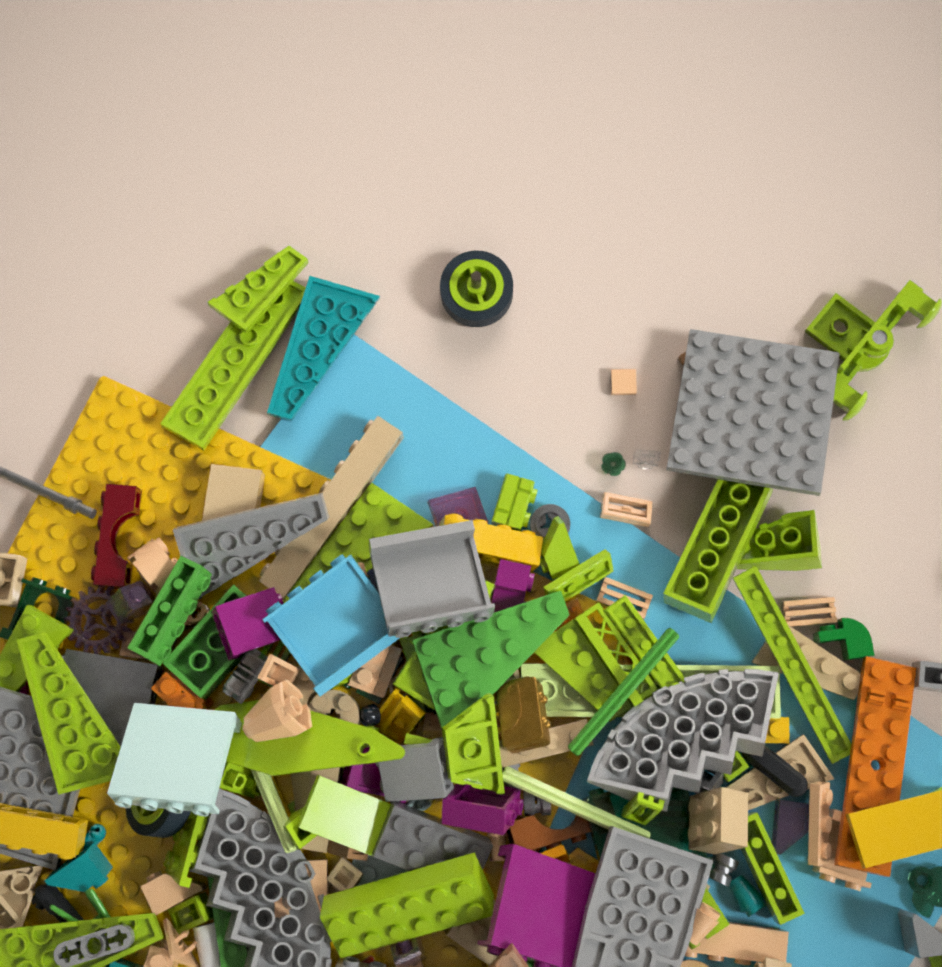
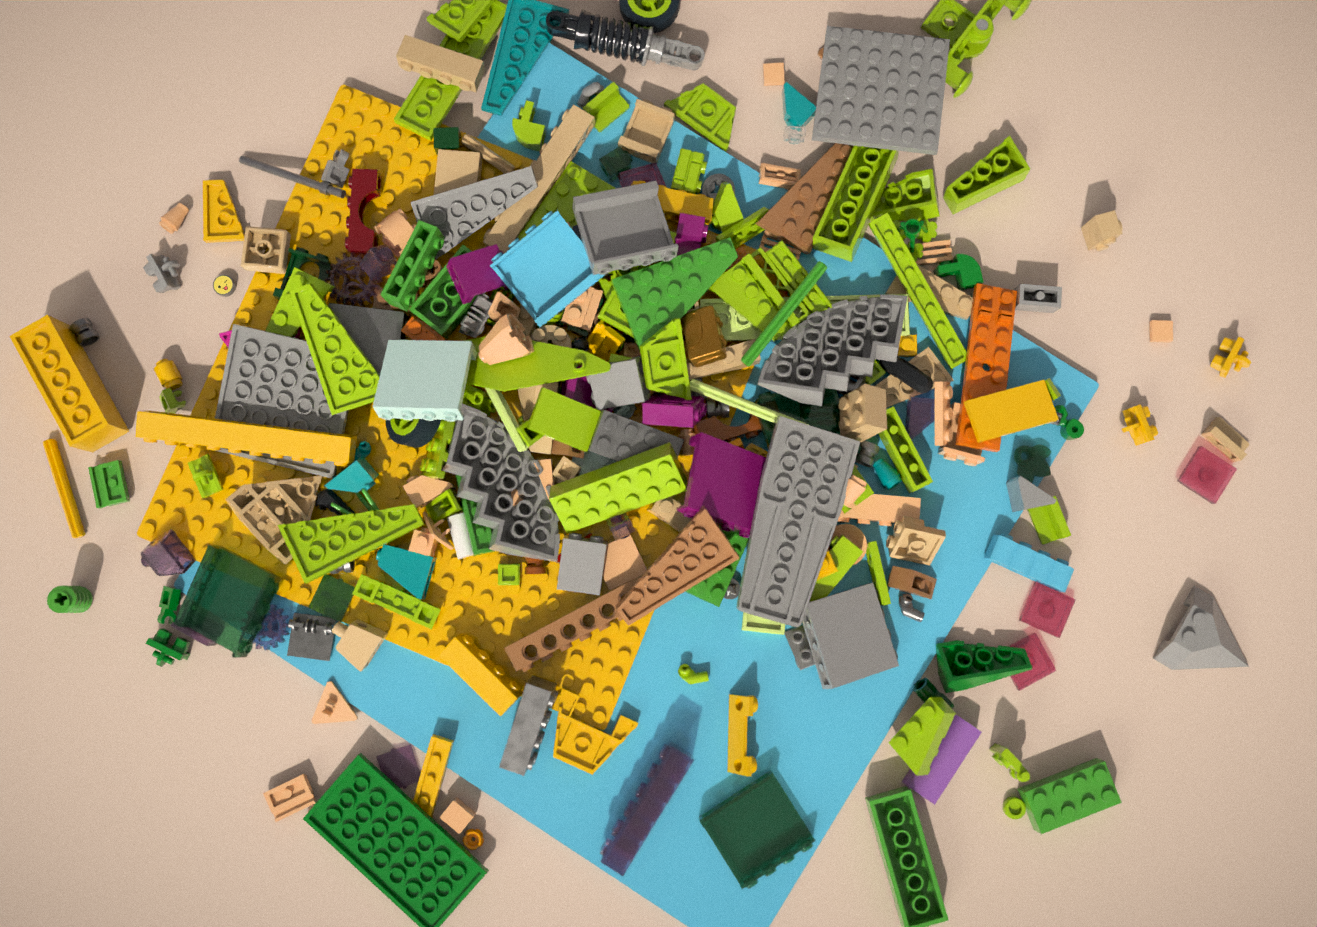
camera: 10 degrees left, 5 degrees up
light grey beam [54,924,135,967] -> none
clear green plate [601,452,626,476] -> none
lime tile [621,792,665,825] -> none
none -> light grey plate [321,149,349,189]
none -> tan brick [396,35,485,92]
none -> dark green panel [433,127,461,155]
none -> tan axle [461,134,515,174]
none -> lime brick [512,100,547,152]
none -> black piece [546,9,705,70]
none -> light grey arm [577,82,604,108]
none -> lime panel [583,82,629,132]
none -> clear green brick [599,146,632,182]
none -> tan panel [618,99,675,165]
none -> lime wing [664,83,736,152]
none -> medium nougat wing [755,143,854,255]
none -> teal slope [782,82,816,133]
none -> plant [893,219,937,262]
none -> lime wedge [943,135,1030,214]

